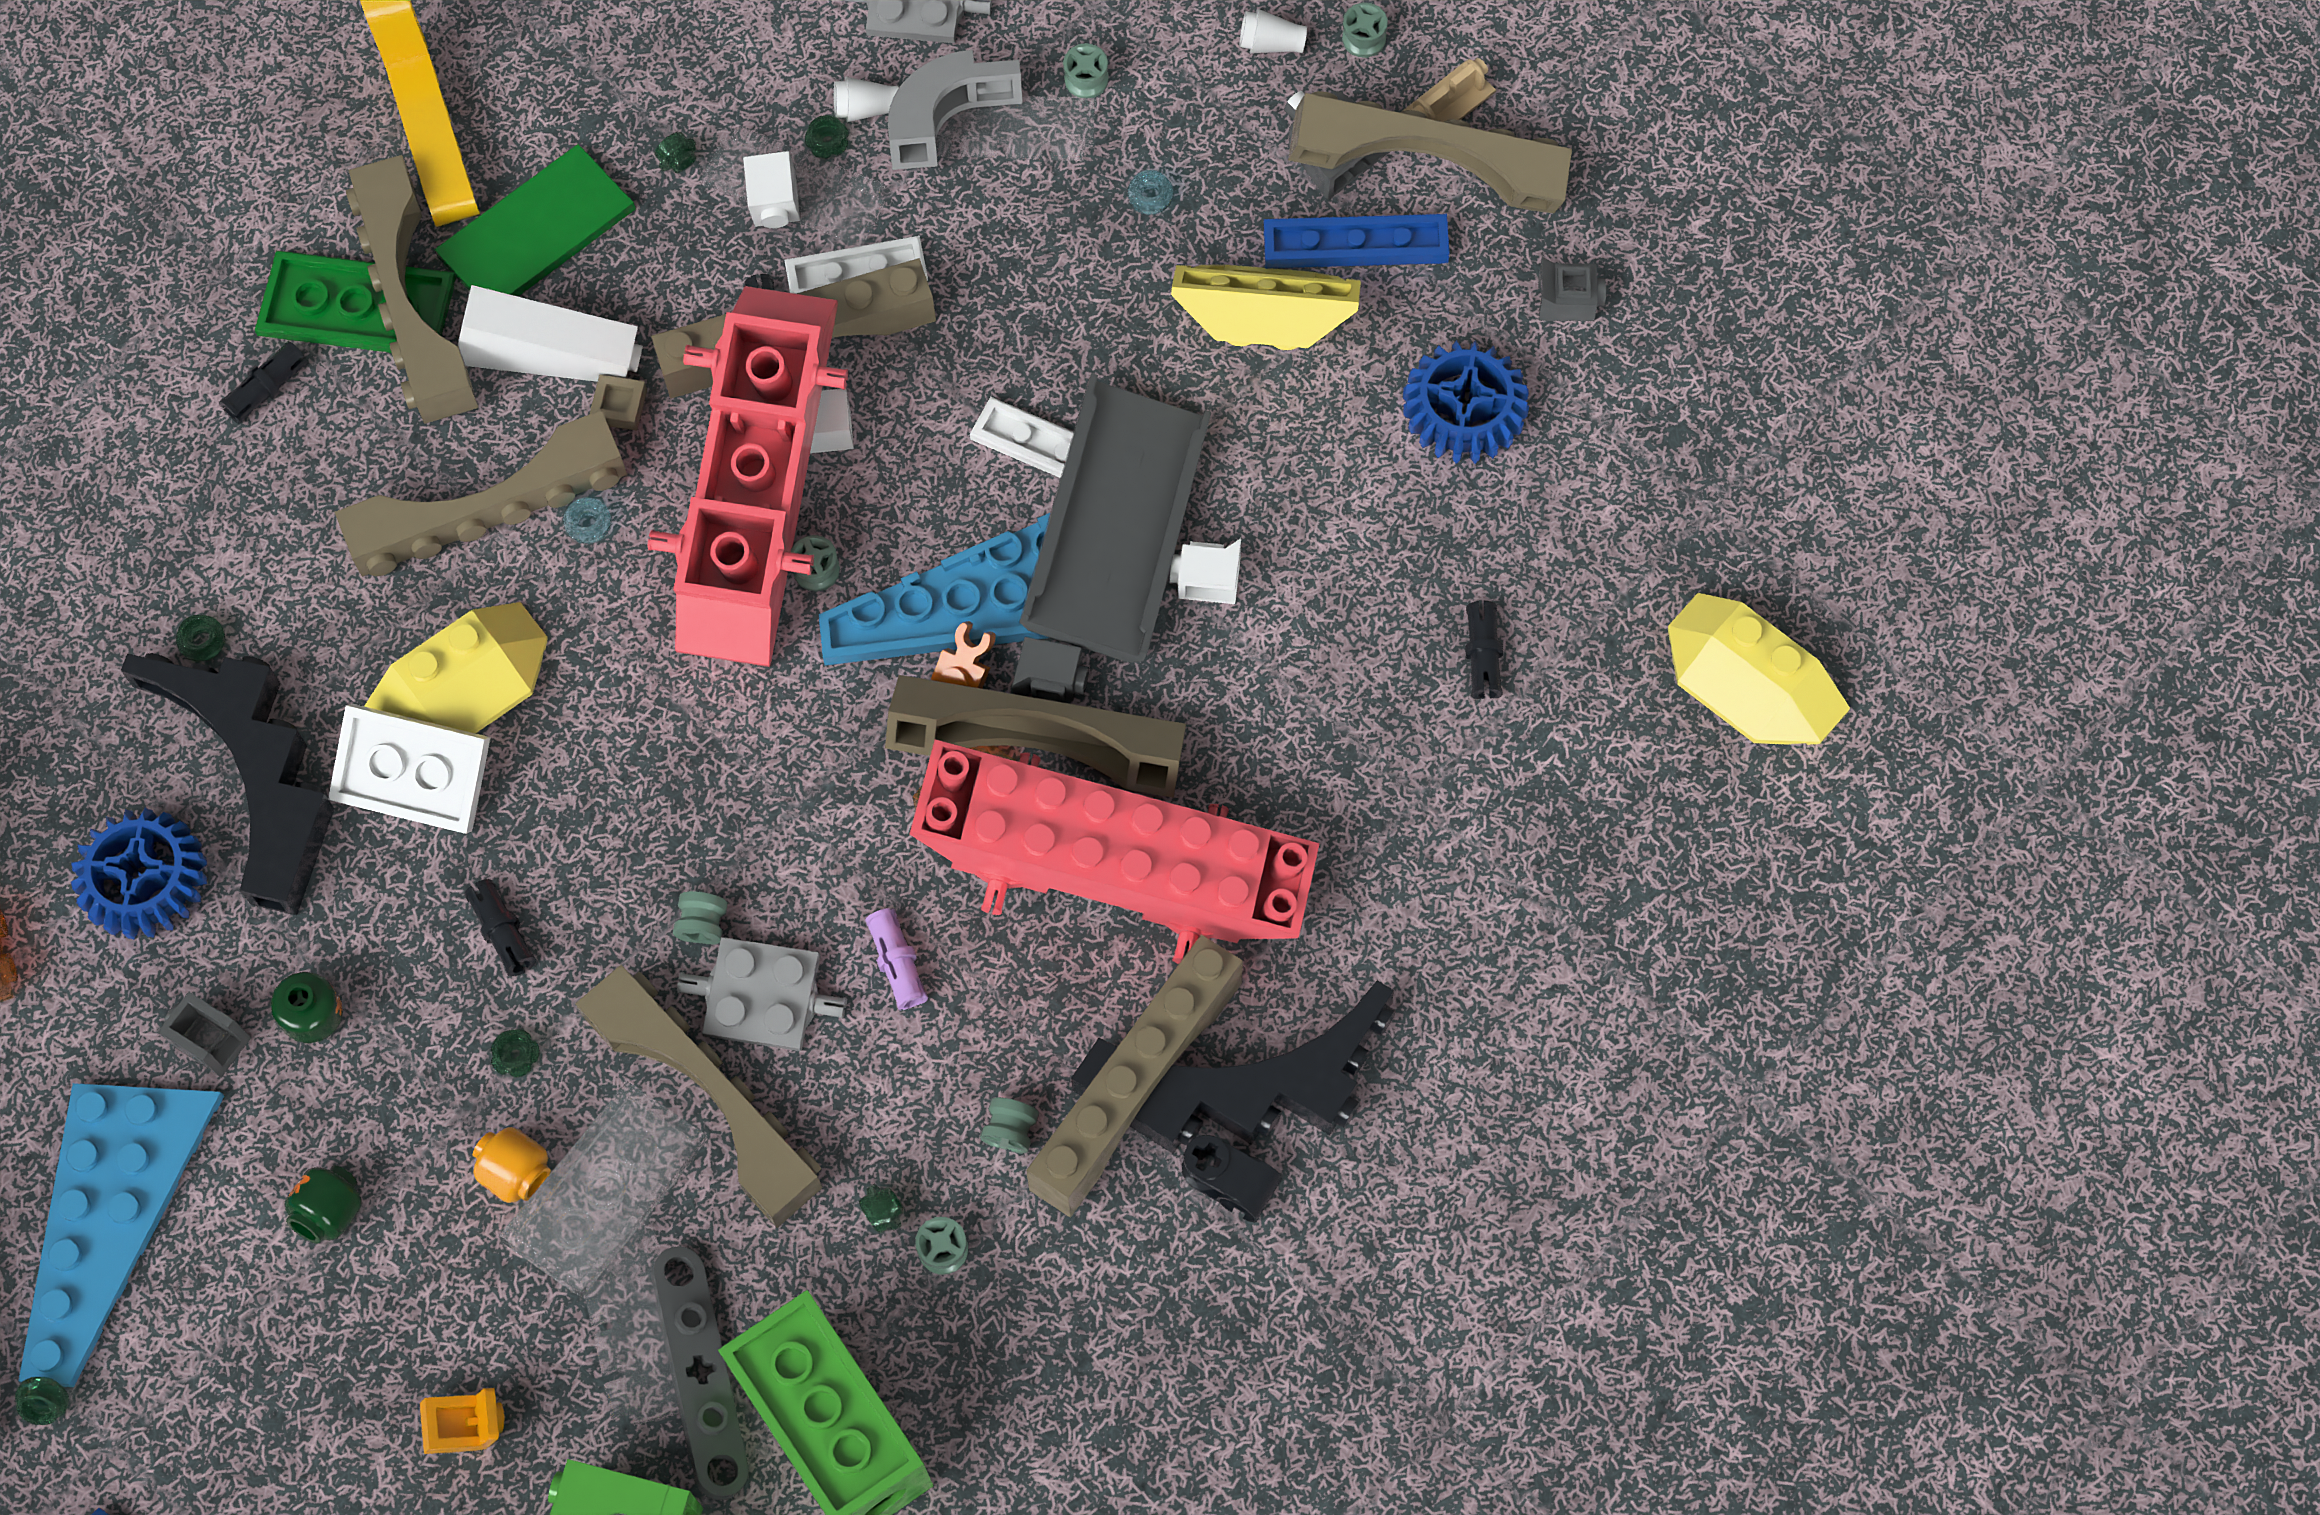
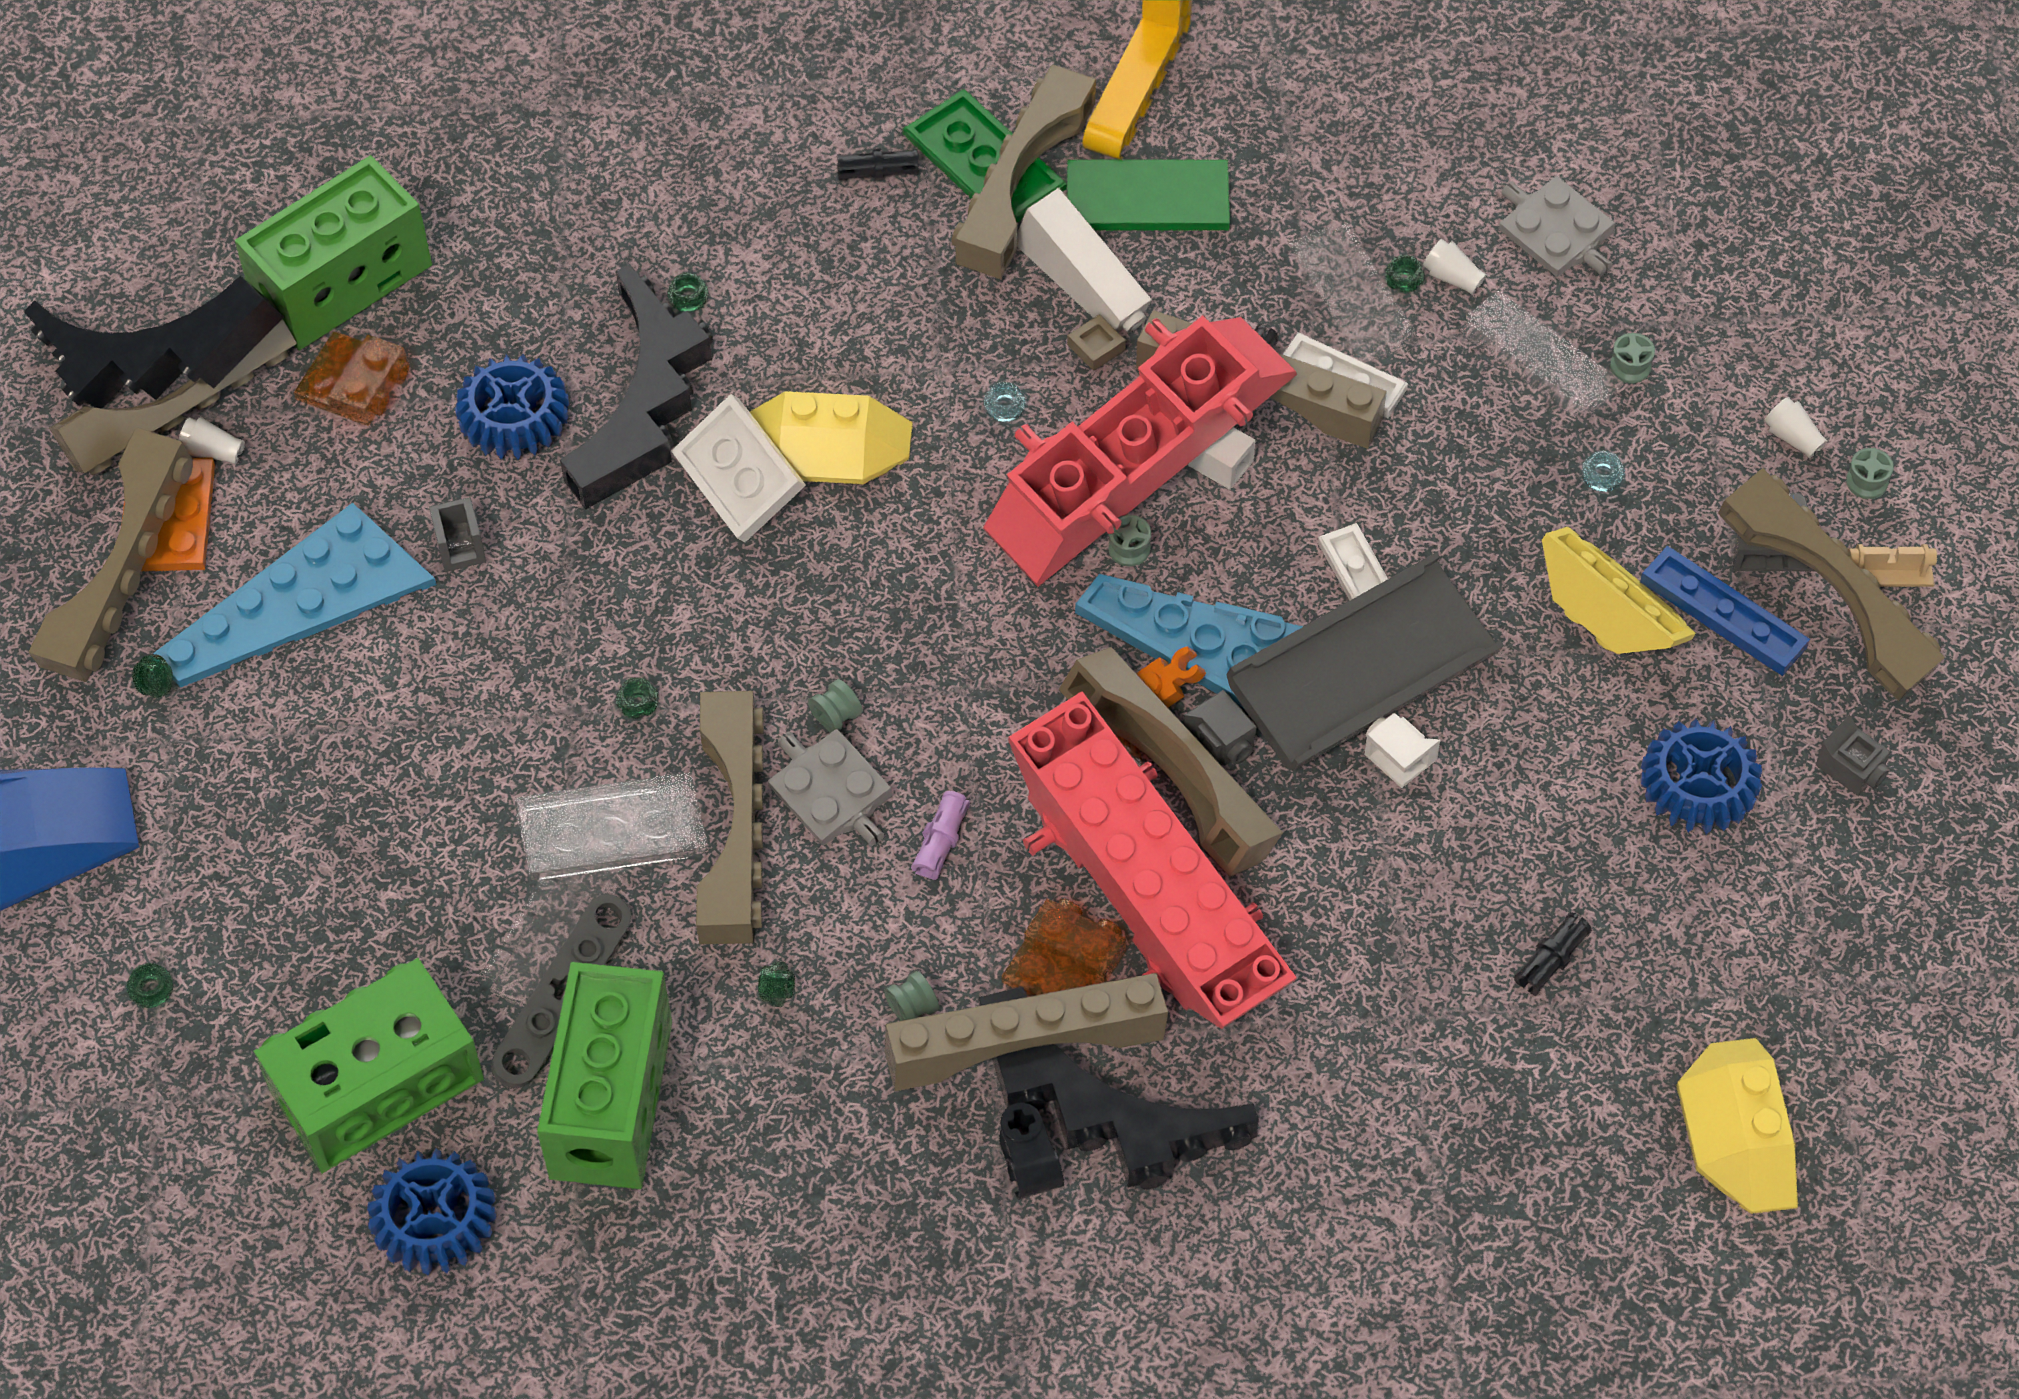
camera: 40 degrees right, 10 degrees down
dark green head [271,971,343,1044] -> none
dark green head [284,1165,362,1244] -> none
dark tan arch [335,410,628,577] -> none
light orange bracket [420,1388,504,1454] -> none
black pin [464,879,536,977] -> none
light orange head [472,1127,551,1203] -> none
clear green plate [654,132,696,174] -> none
white brick [743,151,800,228] -> none
light grey arch [888,50,1023,170] -> none
sand green wheel [915,1217,968,1275] -> none
none -> clear orange plate [1001,898,1126,997]

